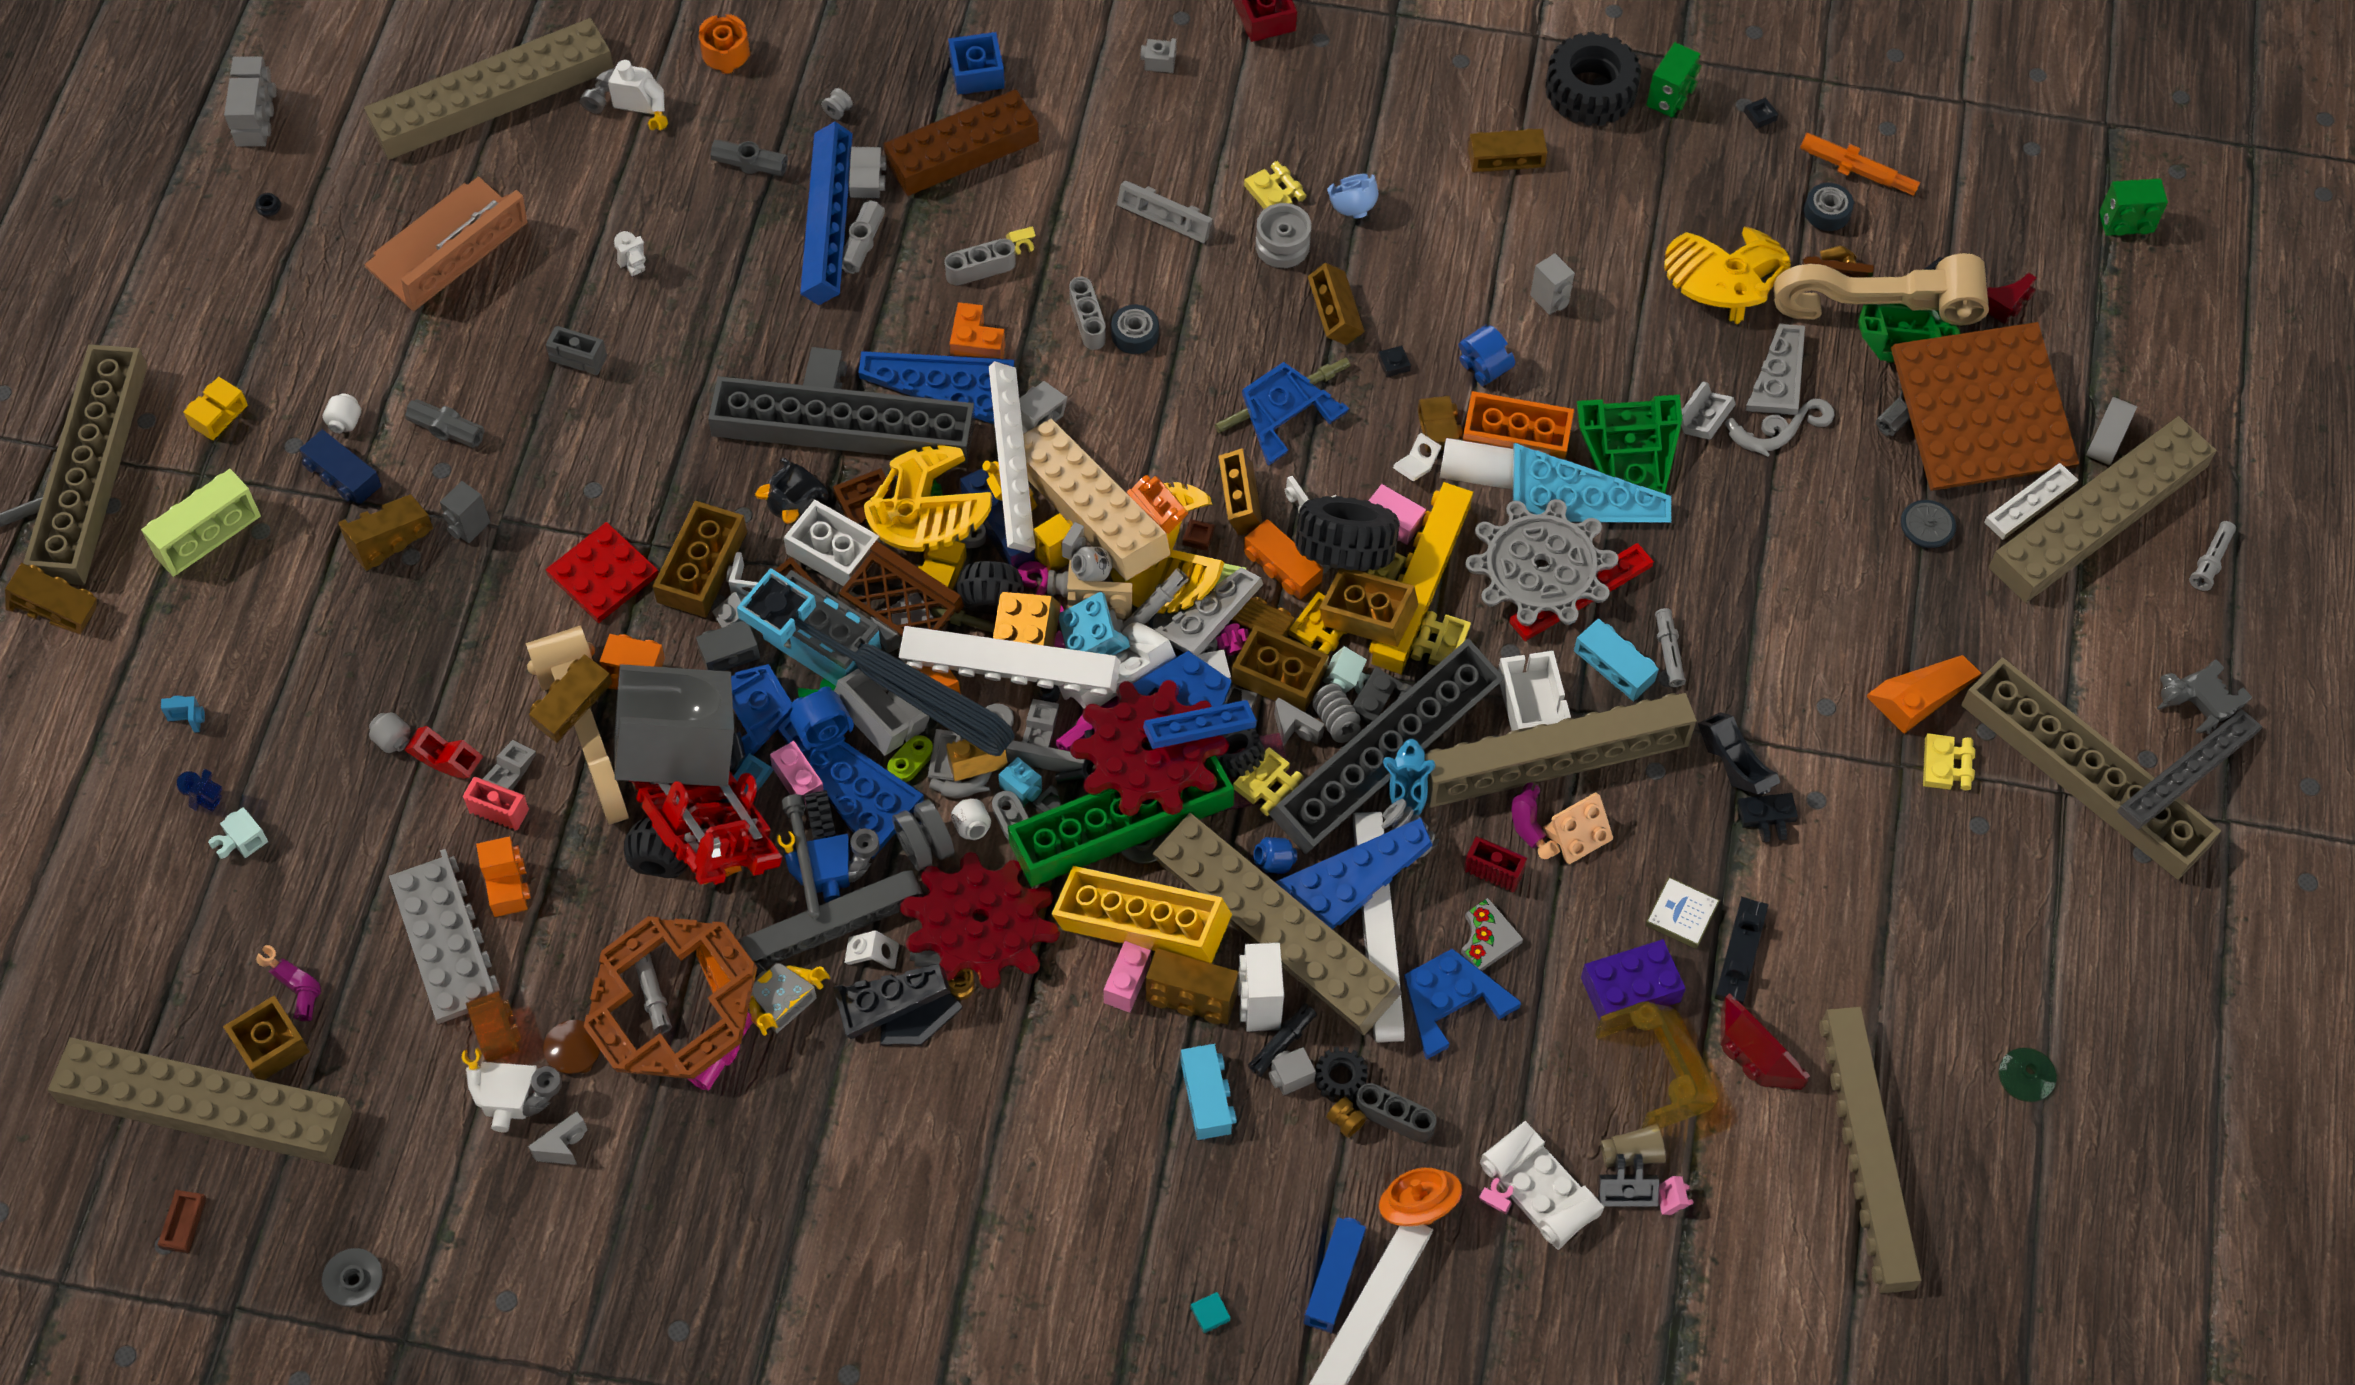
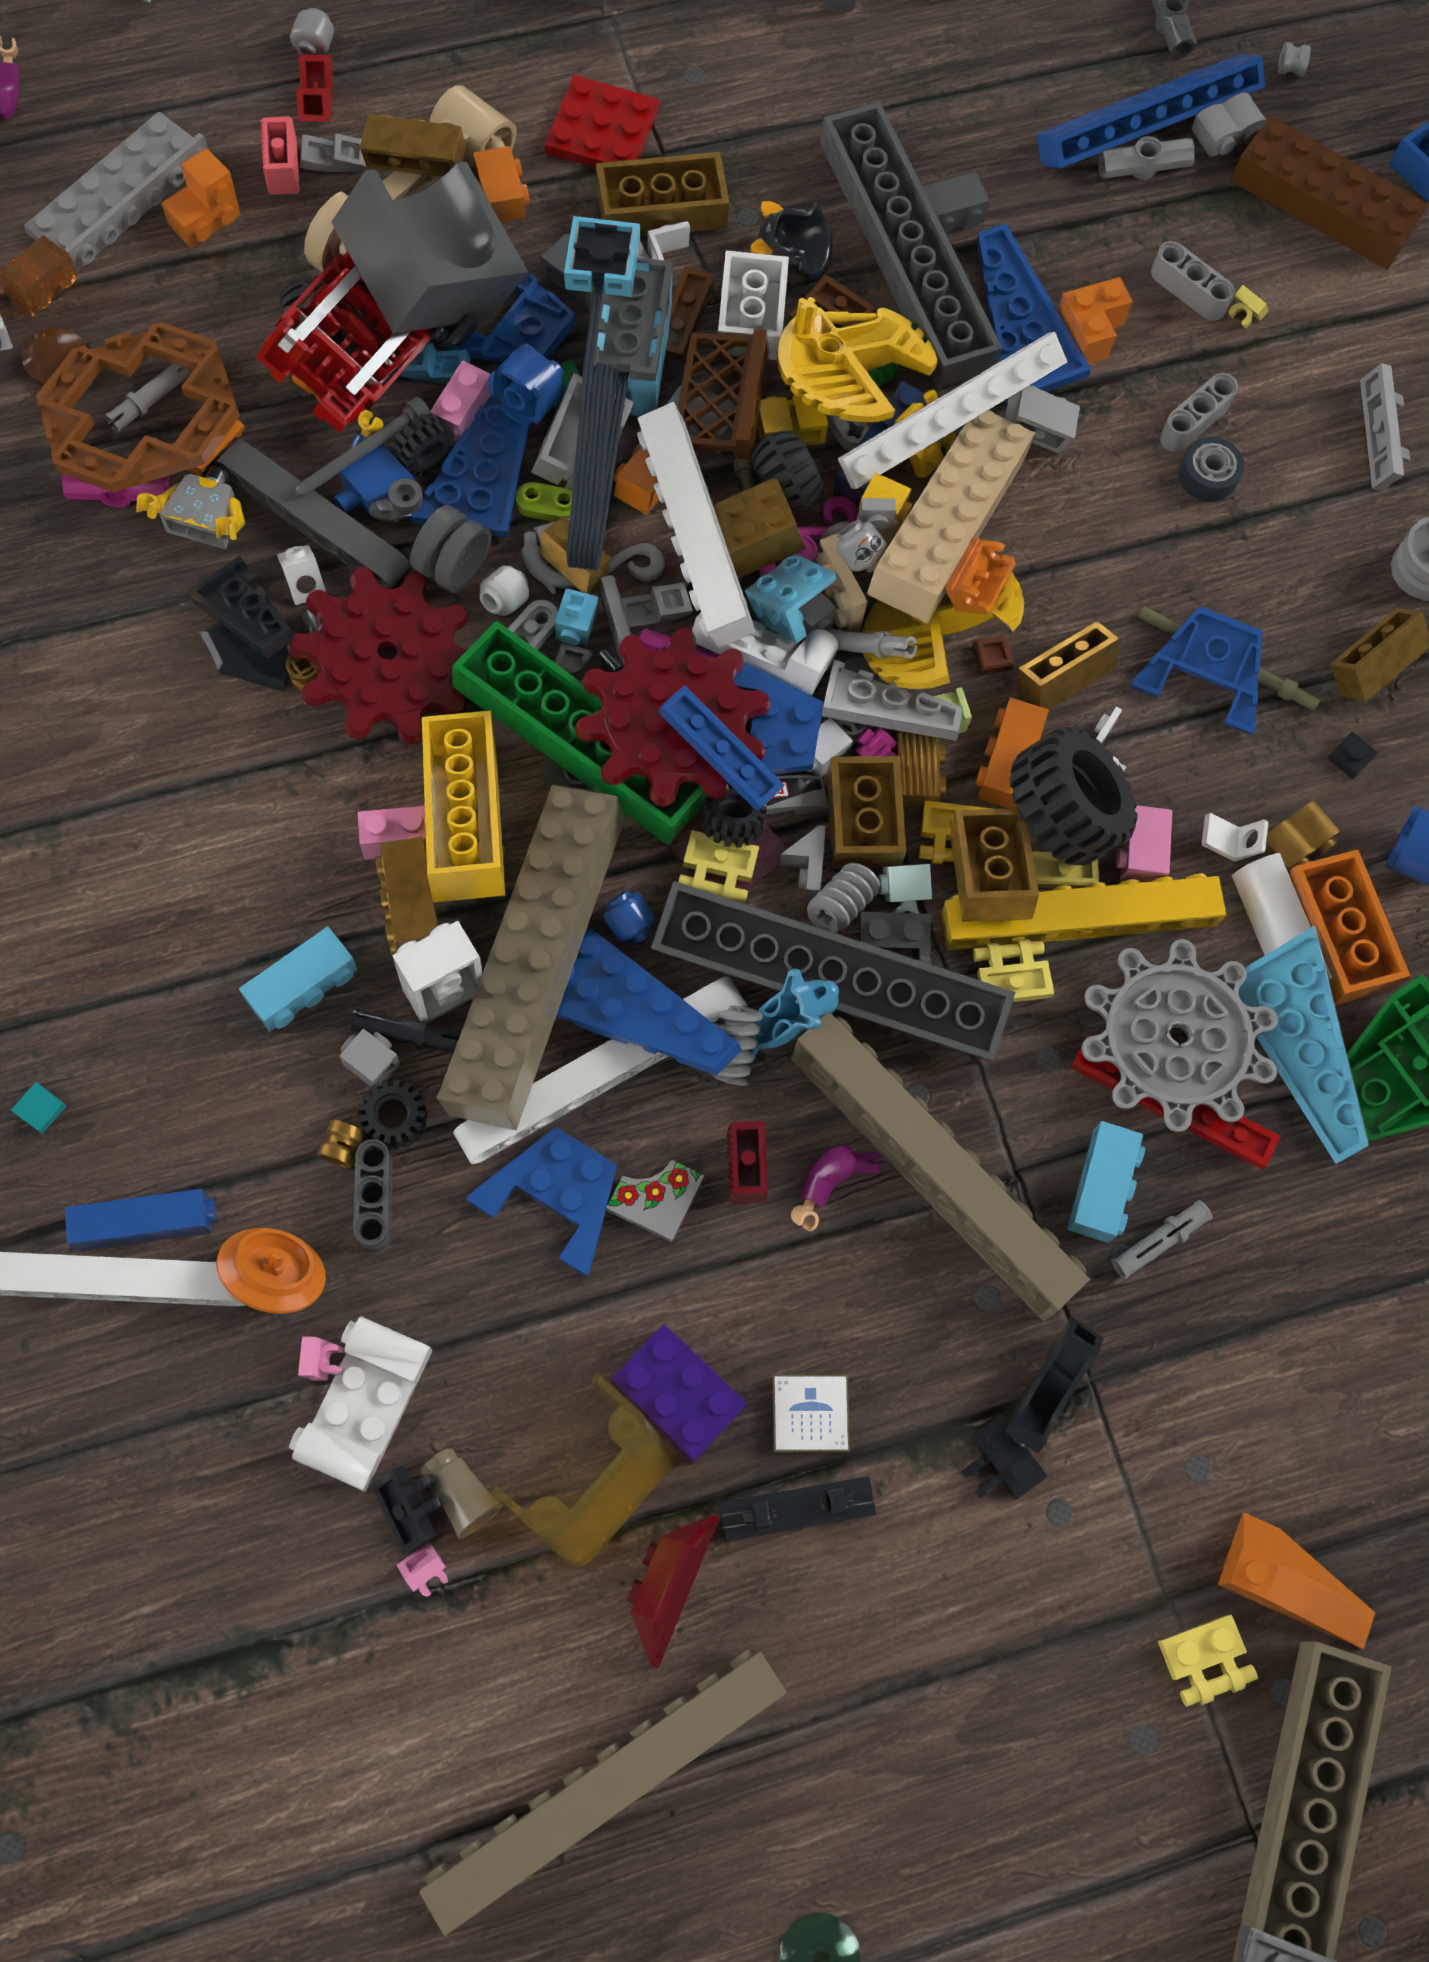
camera: 55 degrees right, 10 degrees up
white piece [1498,651,1571,731] -> none
light nougat bracket [1543,793,1613,864] -> none

